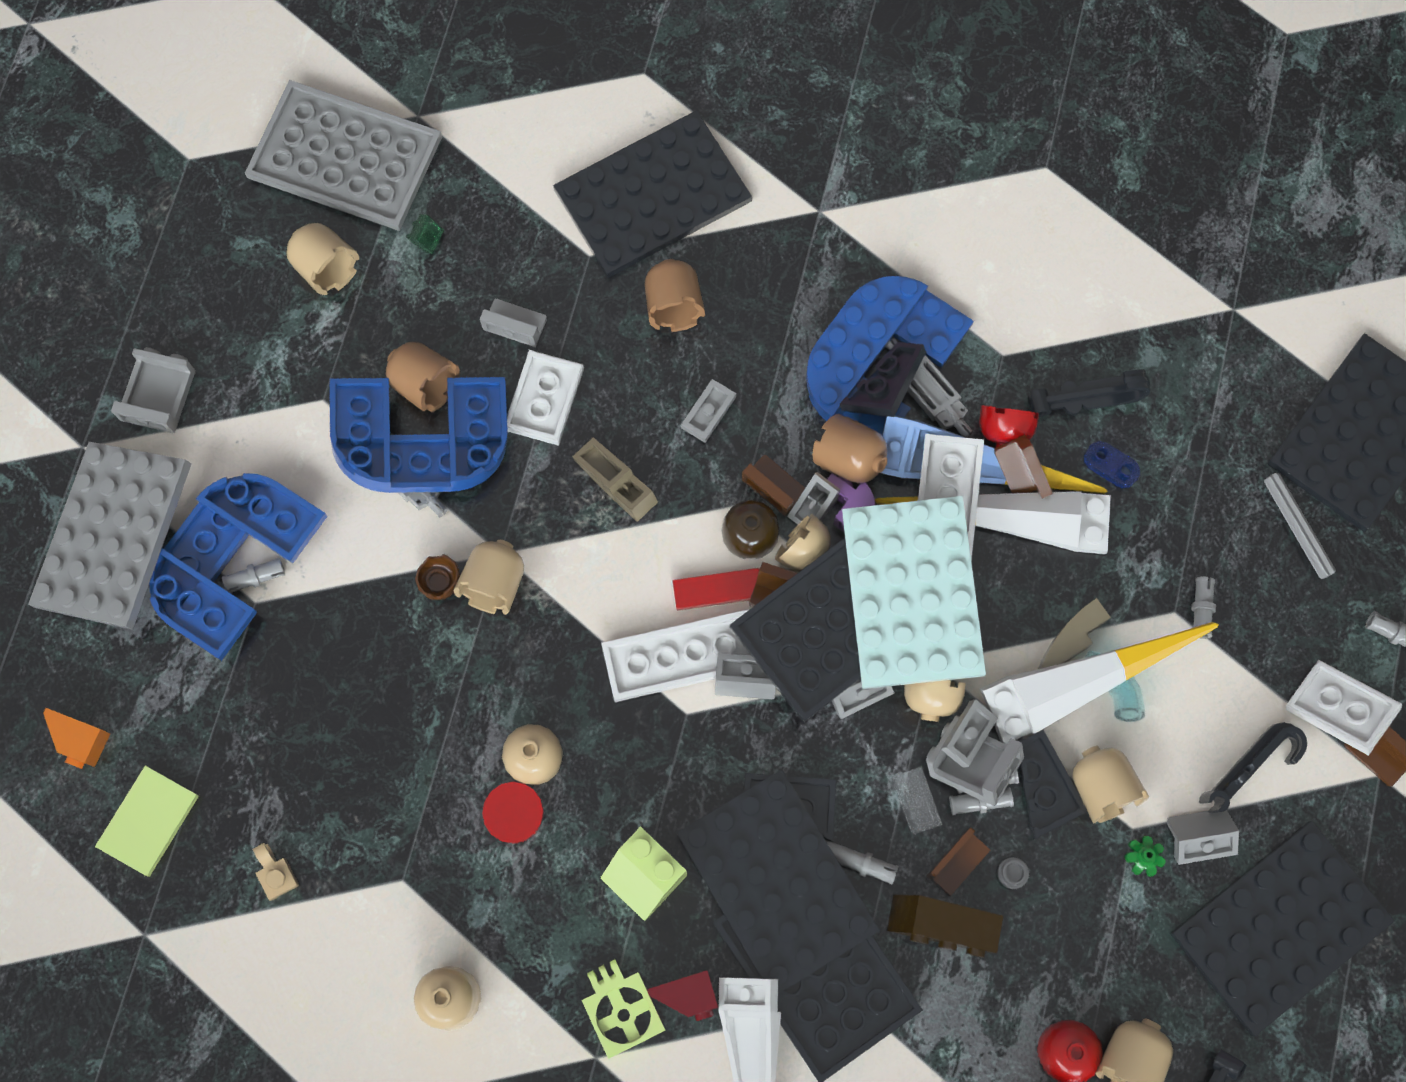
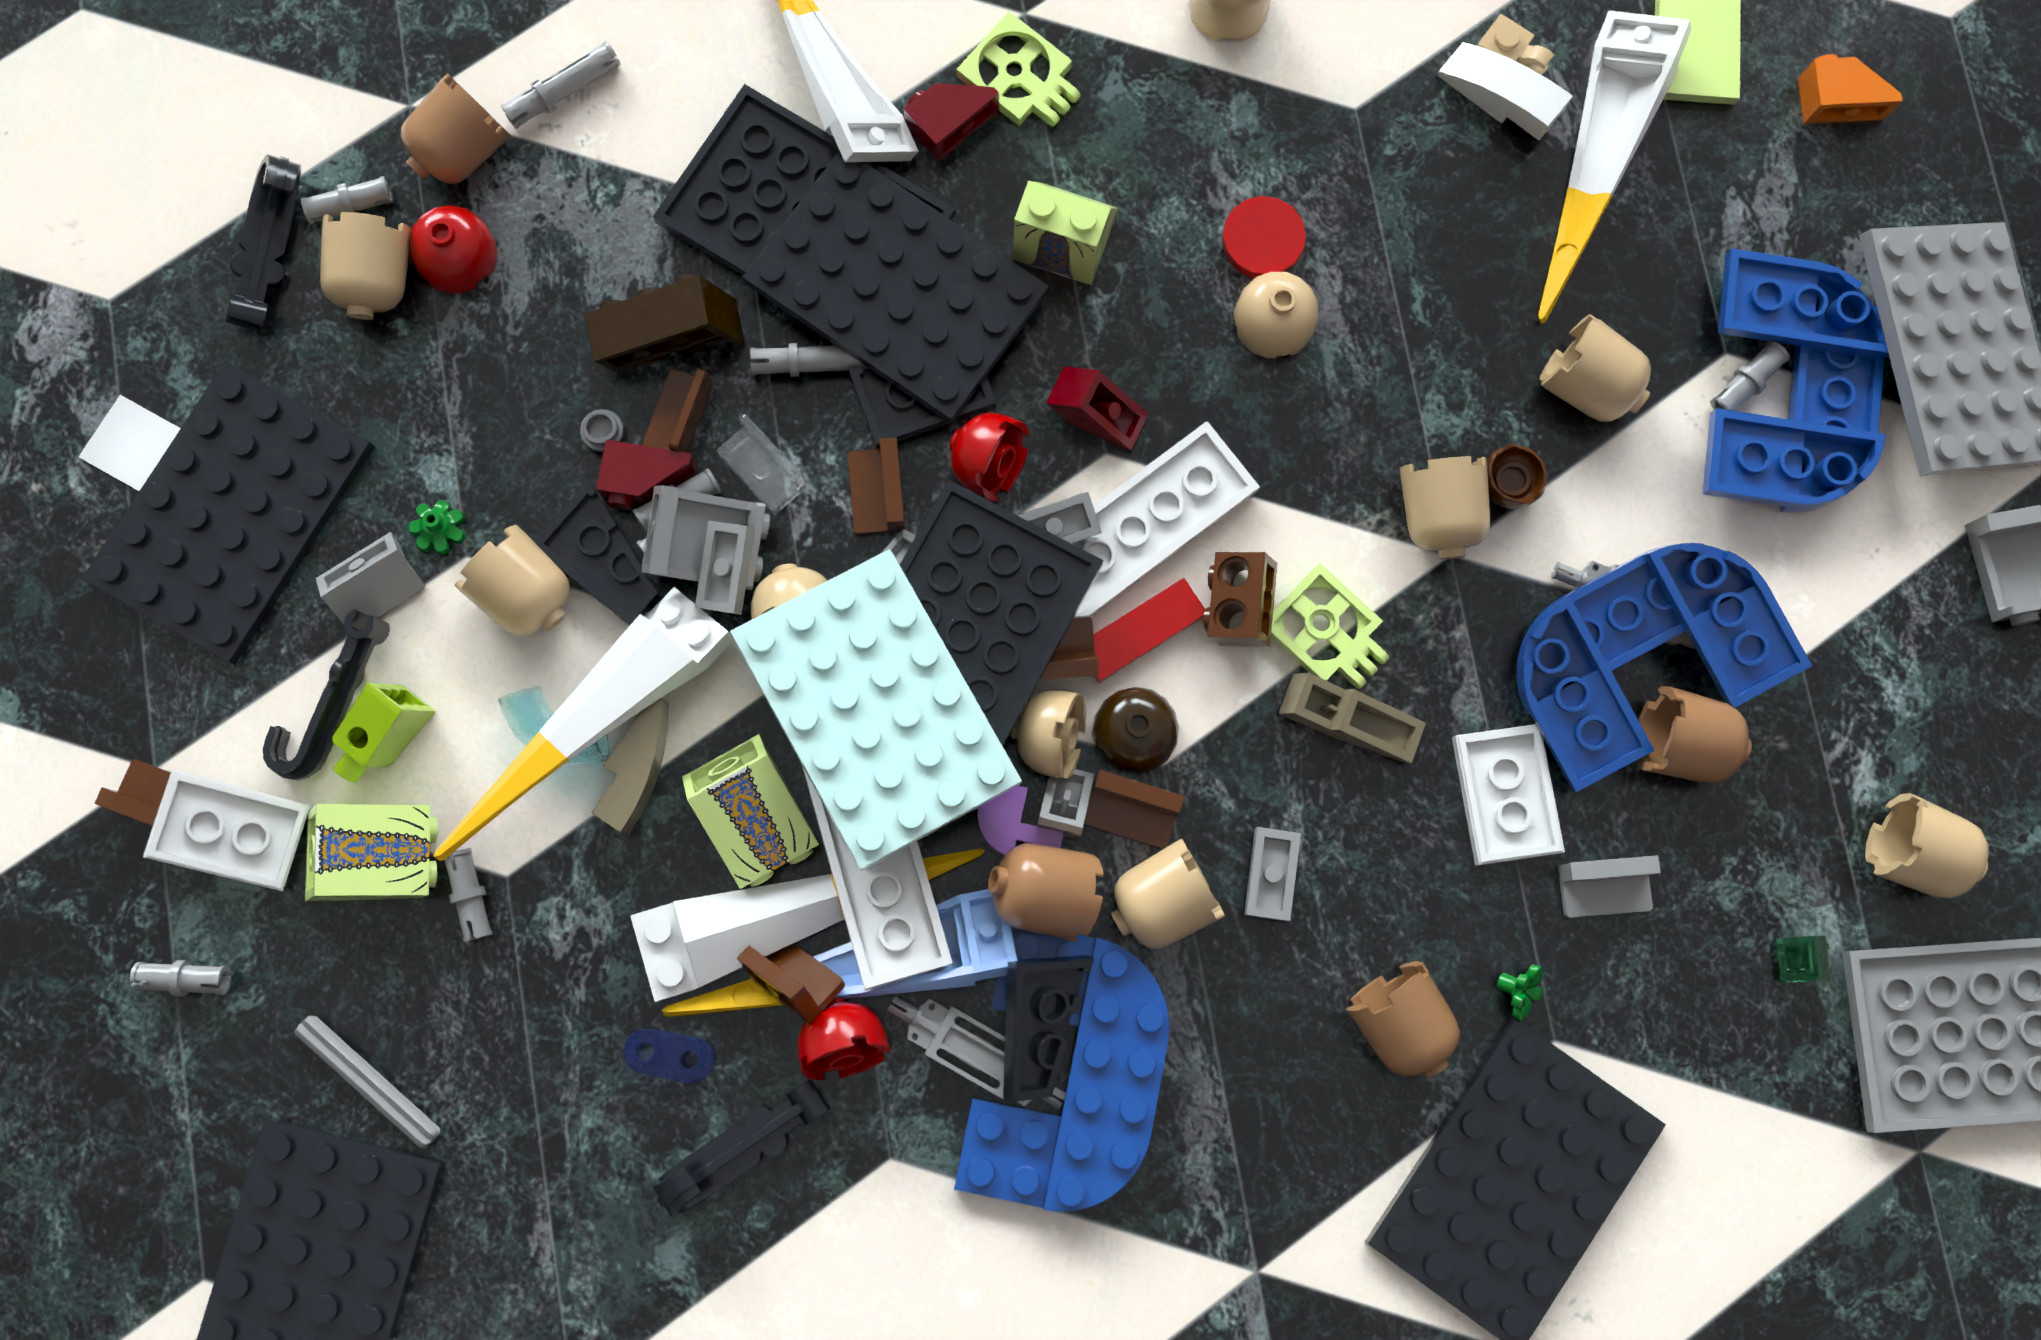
camera: 150 degrees right, 5 degrees up
none -> white sticker [79,395,181,491]
none -> yellowish green slope [305,804,438,902]
none -> lime torso [332,683,436,783]
none -> dark red slope [596,439,698,510]
none -> yellowish green slope [682,734,819,889]
none -> reddish brown panel [848,437,905,535]
none -> red cylinder [950,412,1030,502]
none -> dark red slope [1046,367,1149,450]
none -> tan cylinder [1111,838,1226,949]
none -> reddish brown brick [1204,552,1278,647]
none -> yellowish green piece [1271,563,1389,689]
none -> white slope [1437,42,1573,140]
none -> green plant [1497,964,1544,1022]
none -> white plate [1538,11,1692,324]
none -> tan cylinder [1539,314,1651,422]

